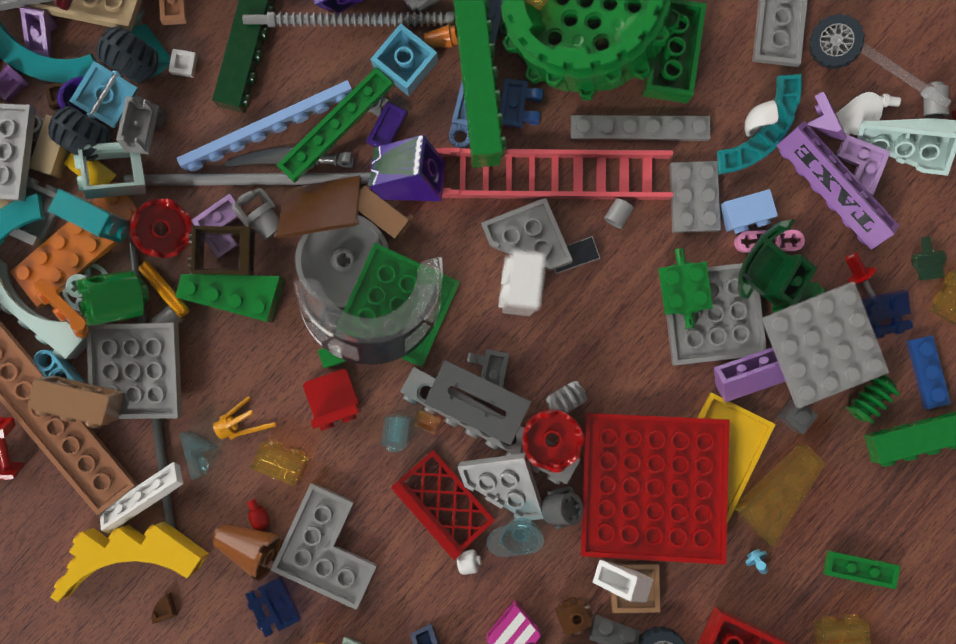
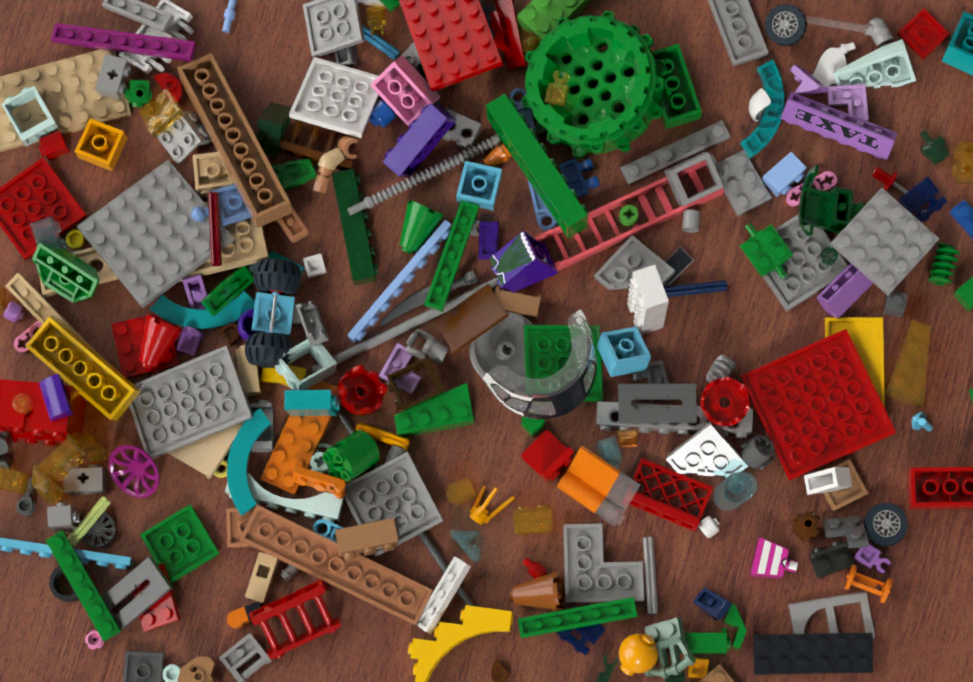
camera: 20 degrees left, 10 degrees down
none -> green plate [202,266,254,316]
none -> green cone [399,199,443,254]
none -> clear yellow brick [445,477,477,507]
none -> green plate [517,597,637,639]
none -> orange door [557,445,640,527]
none -> medium azure brick [597,327,651,377]
none -> bright green wheel [619,205,639,227]
none -> light grey axle [643,537,658,615]
none -> light grey window [664,152,724,206]
none -> dark blue axle [664,280,727,297]
none -> clear green bush [820,247,838,266]

